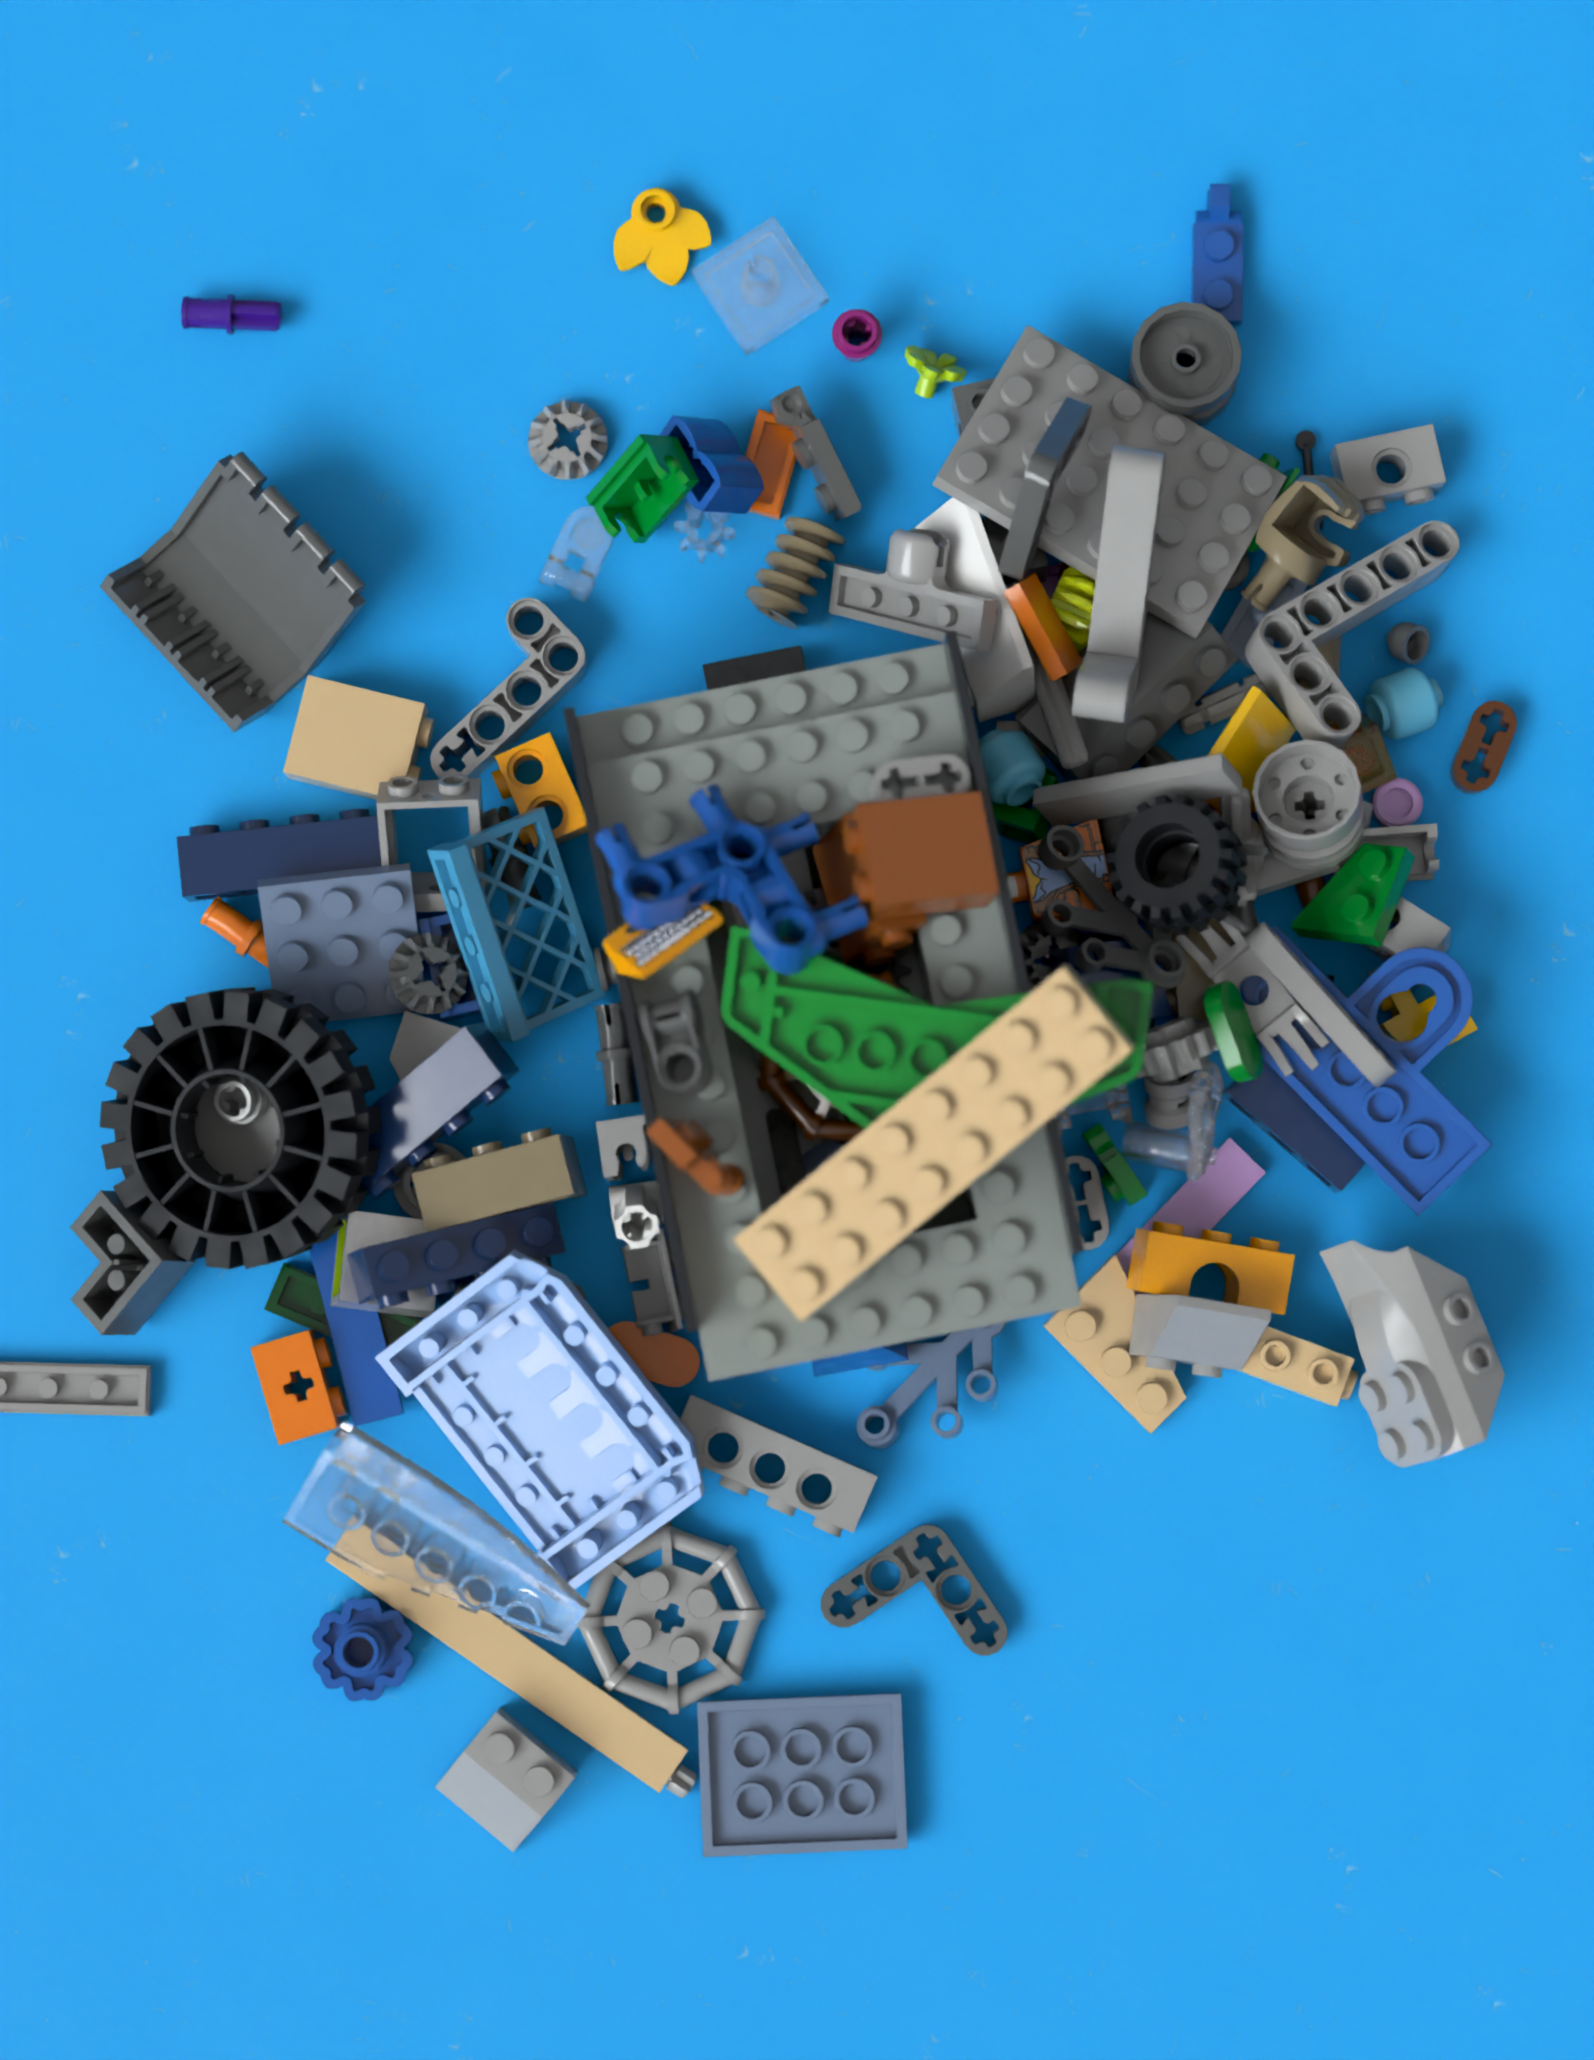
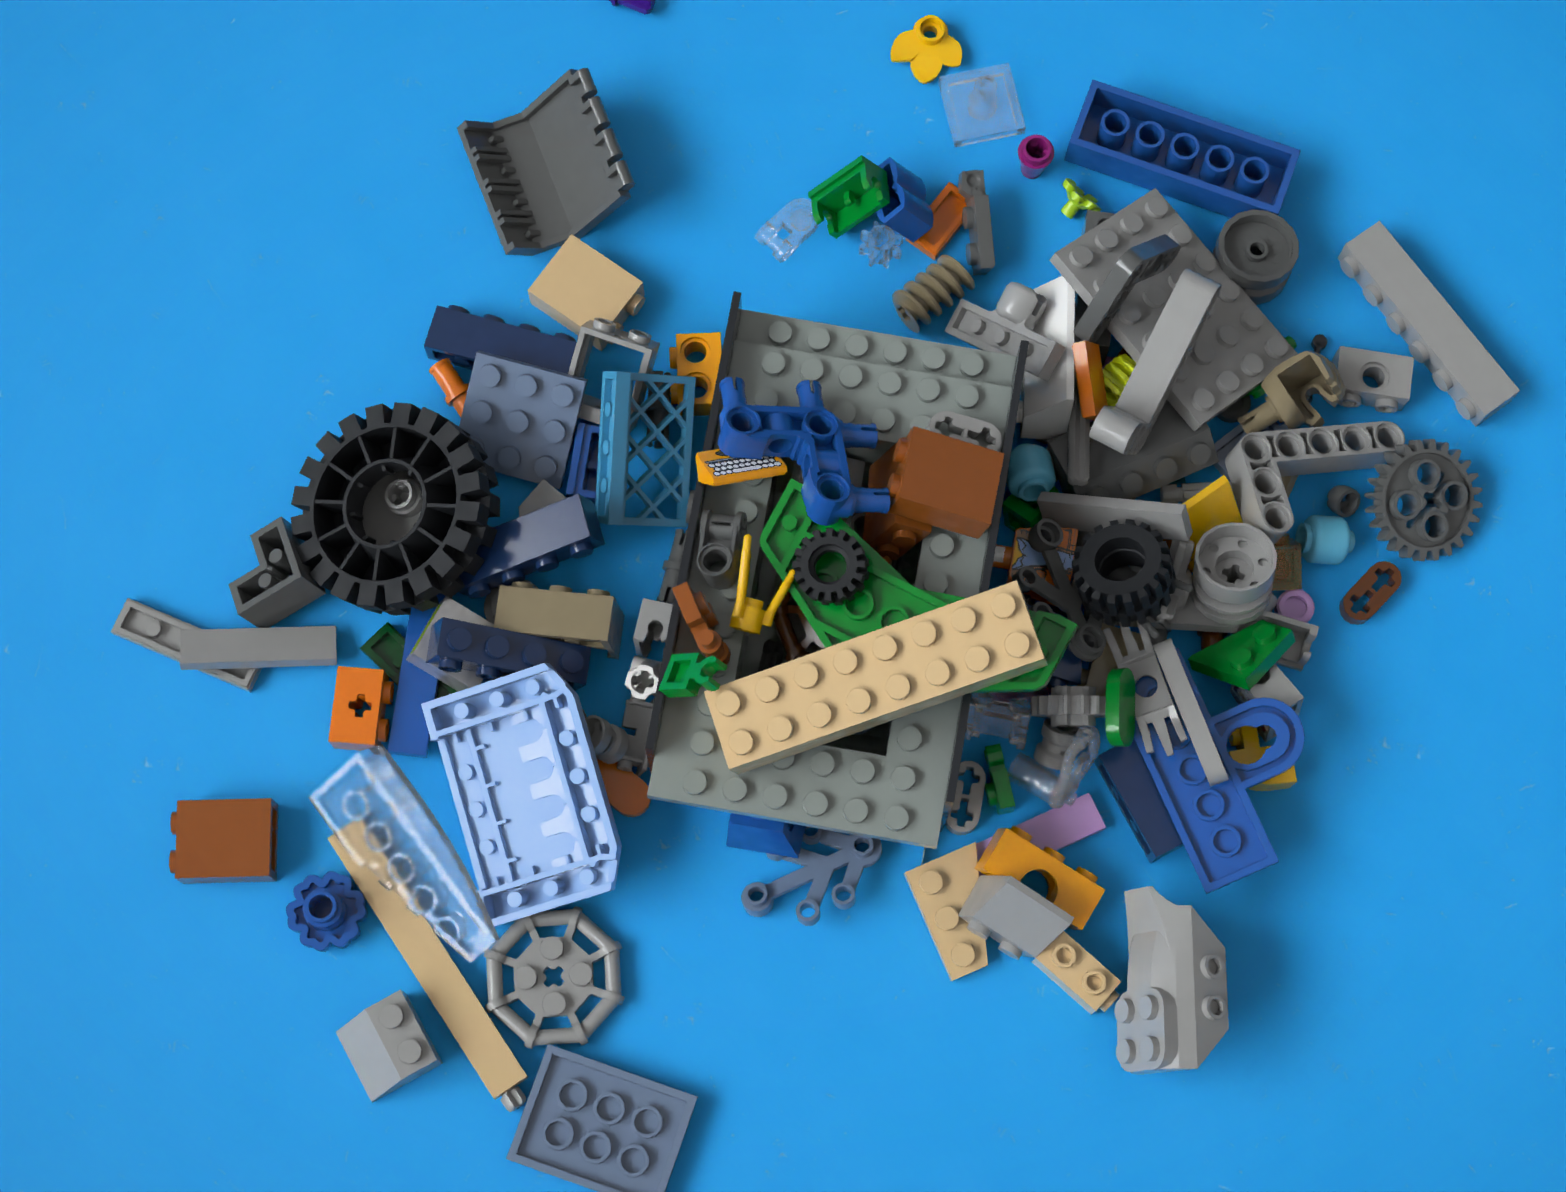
camera: 20 degrees right, 10 degrees down
dark grey gear [388,932,469,1014] -> none
light grey beam [430,597,588,779] -> none
light grey gear [528,399,608,480] -> none
light grey brick [680,1394,878,1537] -> none
dark grey beam [821,1524,1007,1655] -> none
blue hinge [1191,184,1244,325] -> none
none -> dark orange brick [169,798,278,884]
none -> light grey tile [180,626,337,670]
none -> light grey wheel [585,715,629,764]
none -> green plate [658,652,727,698]
none -> yellow plant [729,534,795,635]
none -> black tyre [792,528,870,606]
none -> blue brick [1064,80,1301,218]
none -> light grey brick [1338,220,1520,427]
none -> dark grey gear [1364,439,1483,561]

